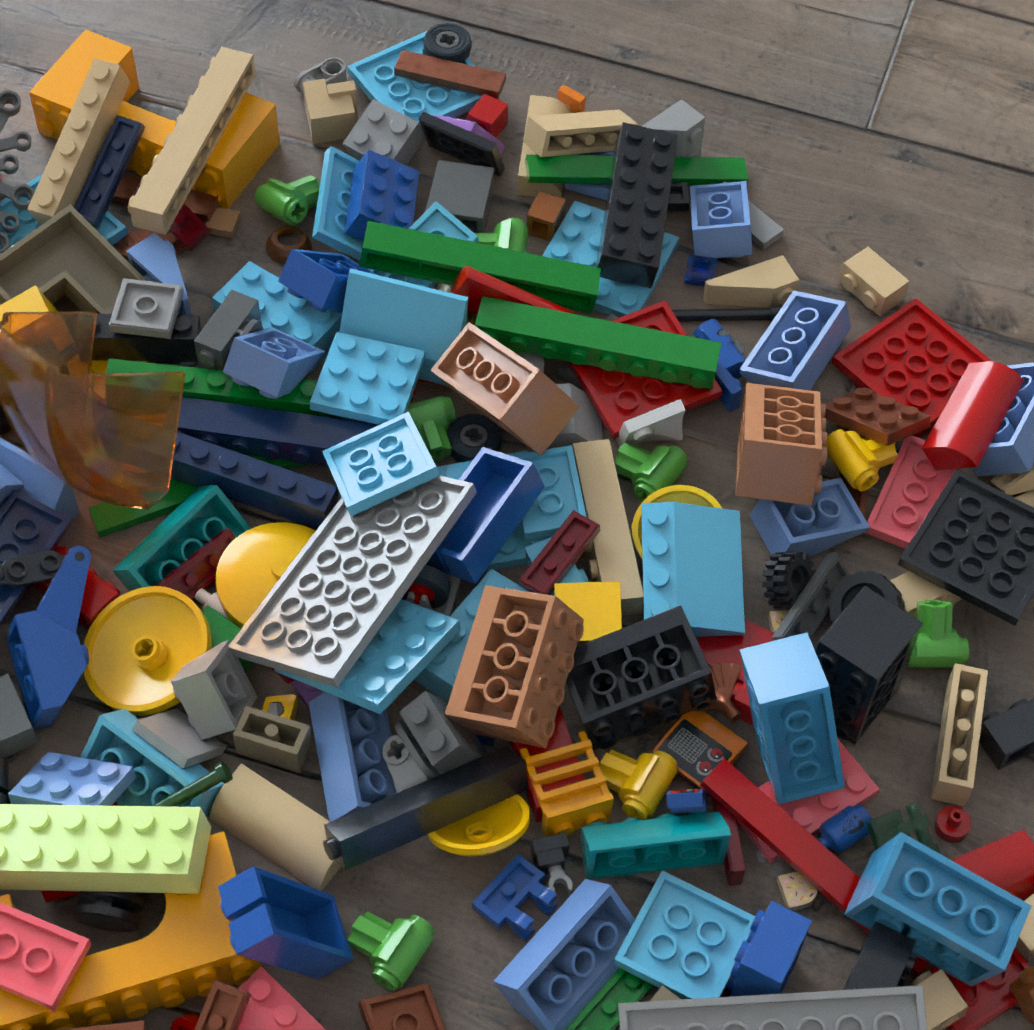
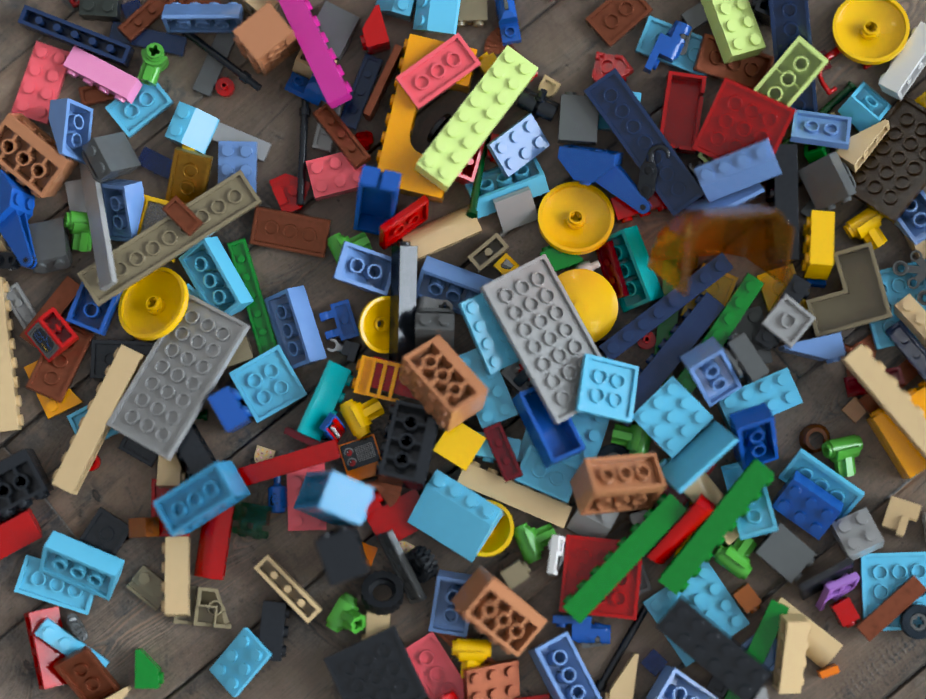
camera: 125 degrees right, 30 degrees up
light grey slope [171,640,258,740] -> none
red tile [934,806,971,843] -> none
none -> medium blue slope [333,241,391,296]
none -> red tile [379,195,429,250]
none -> dark tan brick [499,559,531,590]

